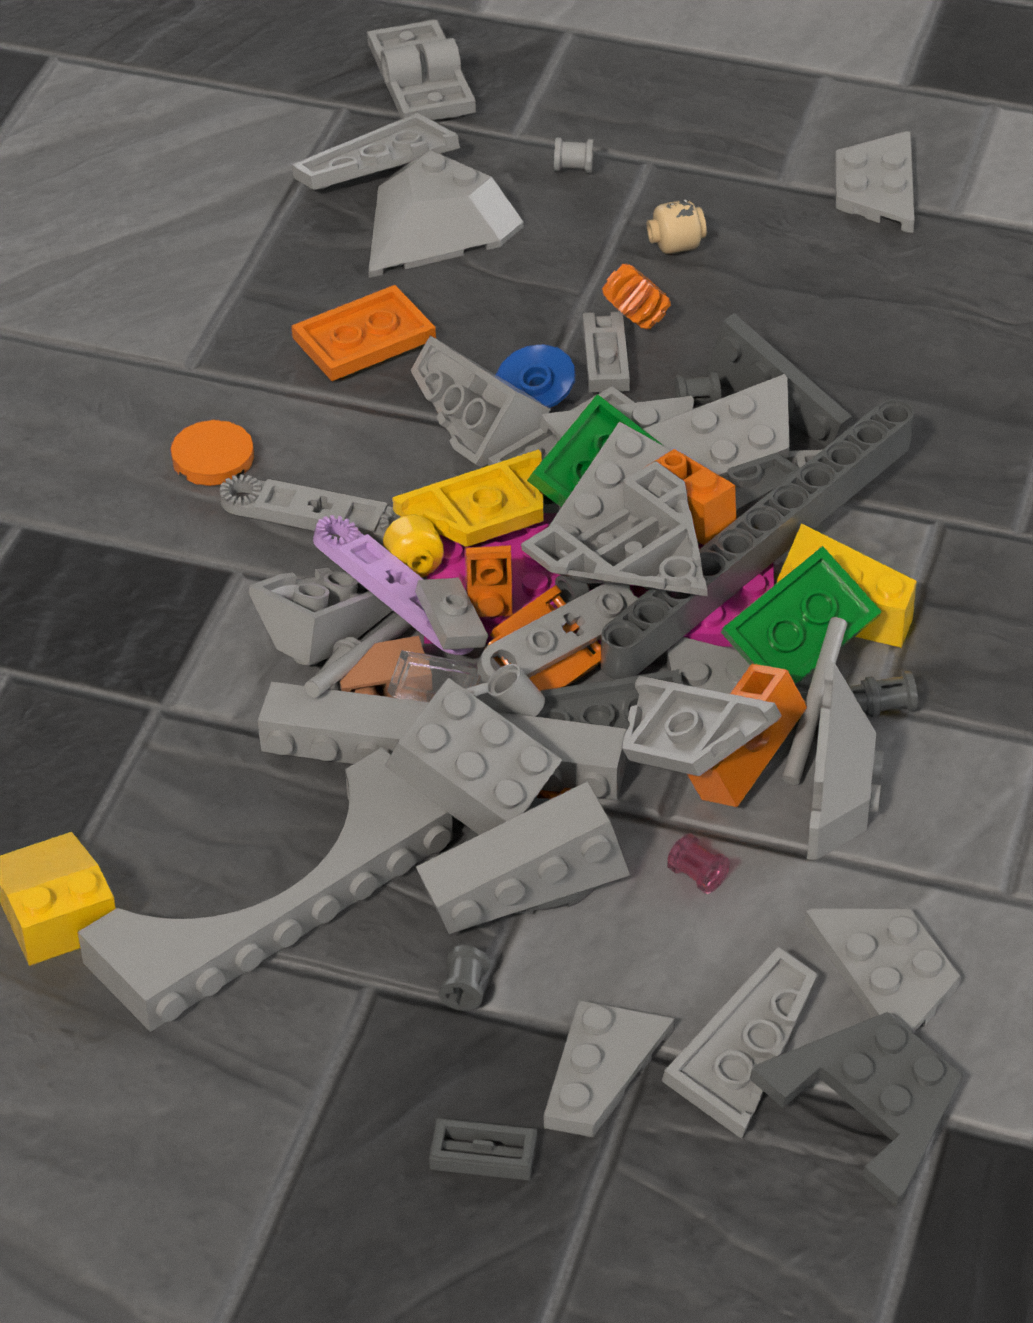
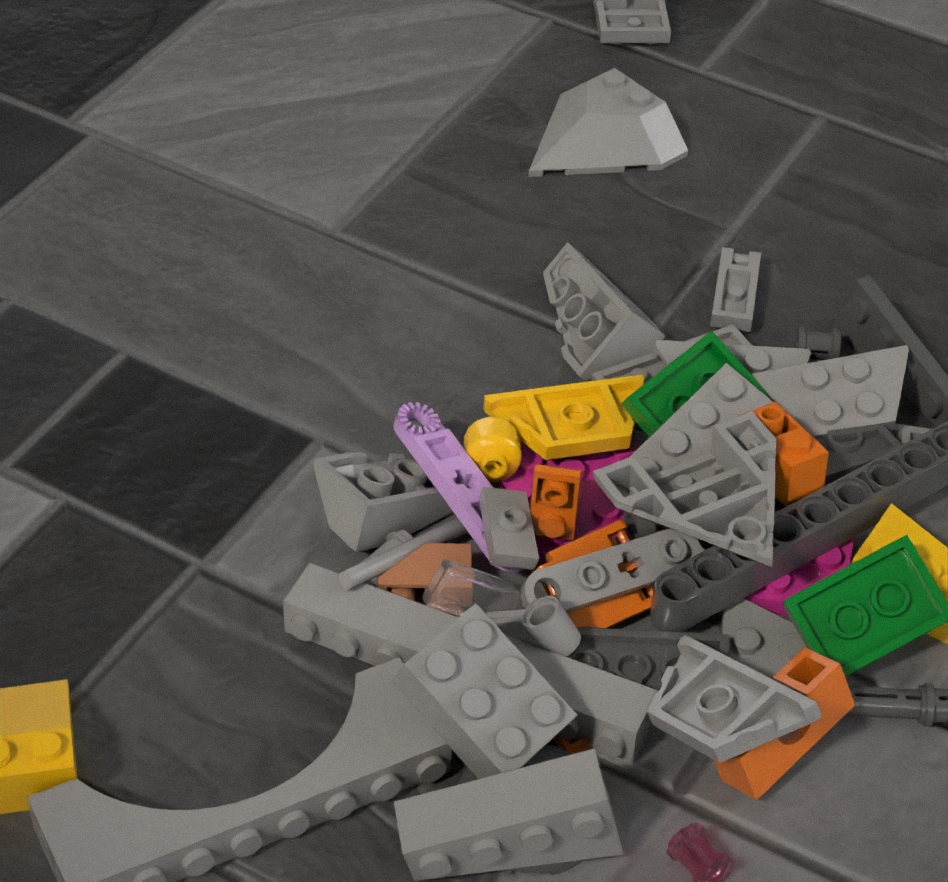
camera: 10 degrees right, 0 degrees up
orange tile [170,420,254,486] -> none
light grey piece [220,474,401,545] -> none
orange plate [291,285,436,381] -> none
light grey wing [292,113,460,190] -> none
blue dish [496,344,575,408] -> none
light grey bush [554,137,594,173] -> none
orange gear [602,264,671,329] -> none
tan head [647,200,706,254] -> none
light grey bar [782,617,847,785] -> none
light grey wedge [807,662,884,860] -> none

